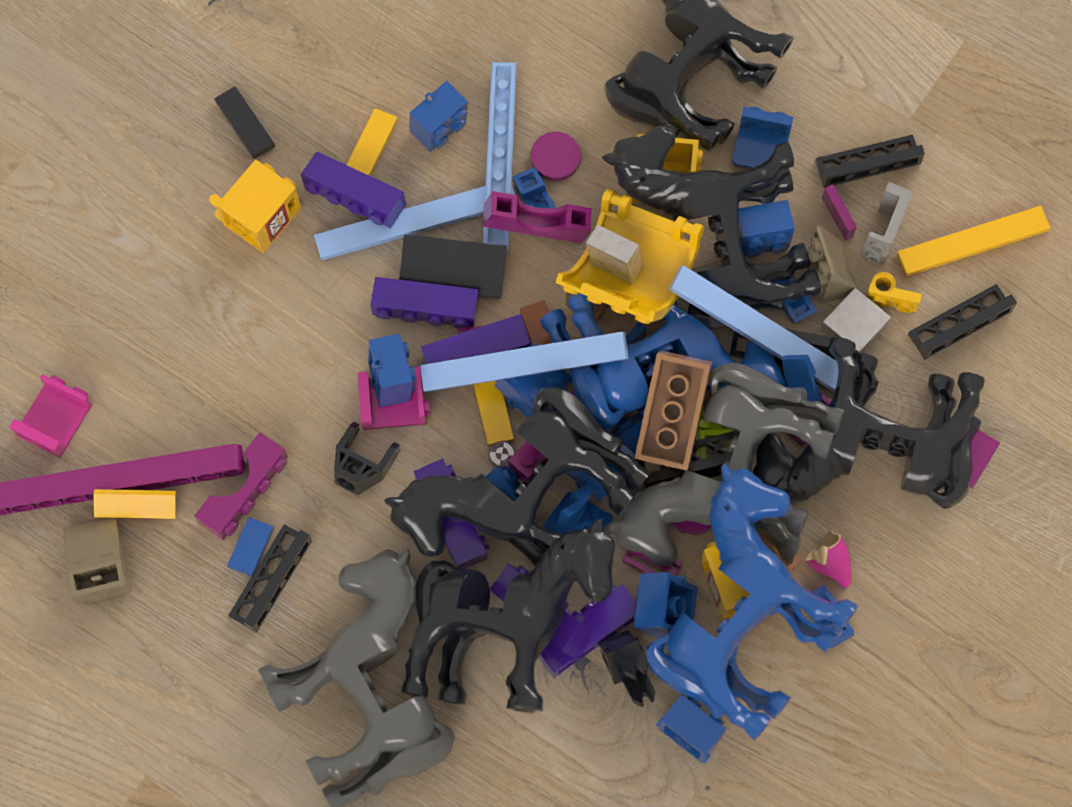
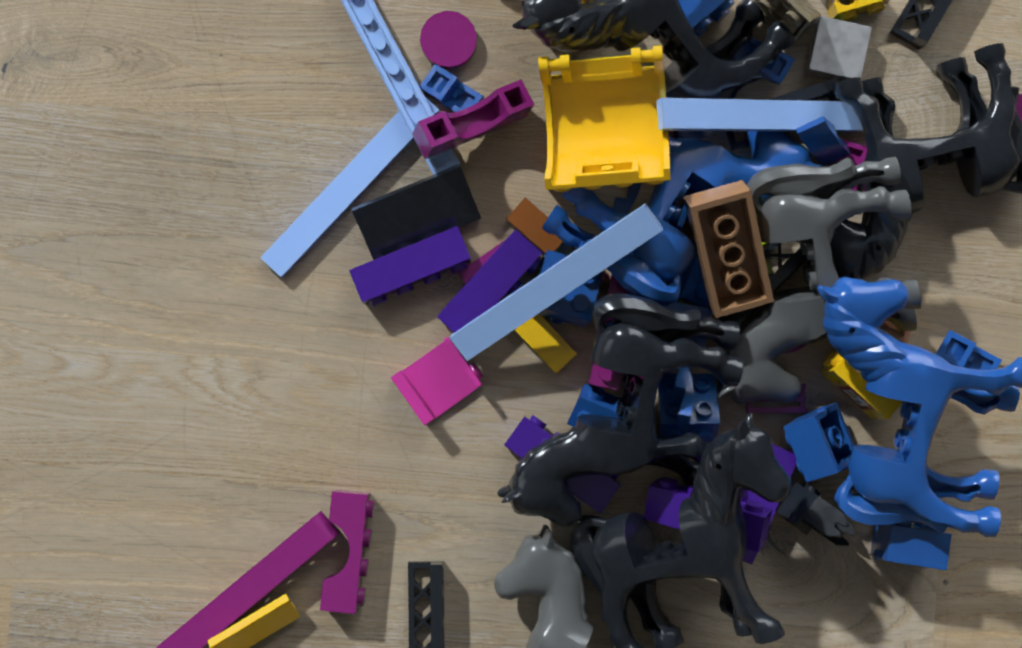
camera: 25 degrees left, 15 degrees up
dark pink panel [9,374,92,458] -> none
yellow container [209,159,301,253] -> none
black tile [214,86,275,159] -> none
blue tile [227,517,274,577] -> none
dark purple brick [300,151,406,228] -> none
black piece [334,421,400,495] -> none
yellow tile [347,108,398,176] -> none
blue brick [367,334,416,408] -> none
blue brick [409,80,468,152] -> none
tile [489,441,515,467] -> none
piece [586,225,644,285] -> none
dark pink hat [805,530,851,588] -> none

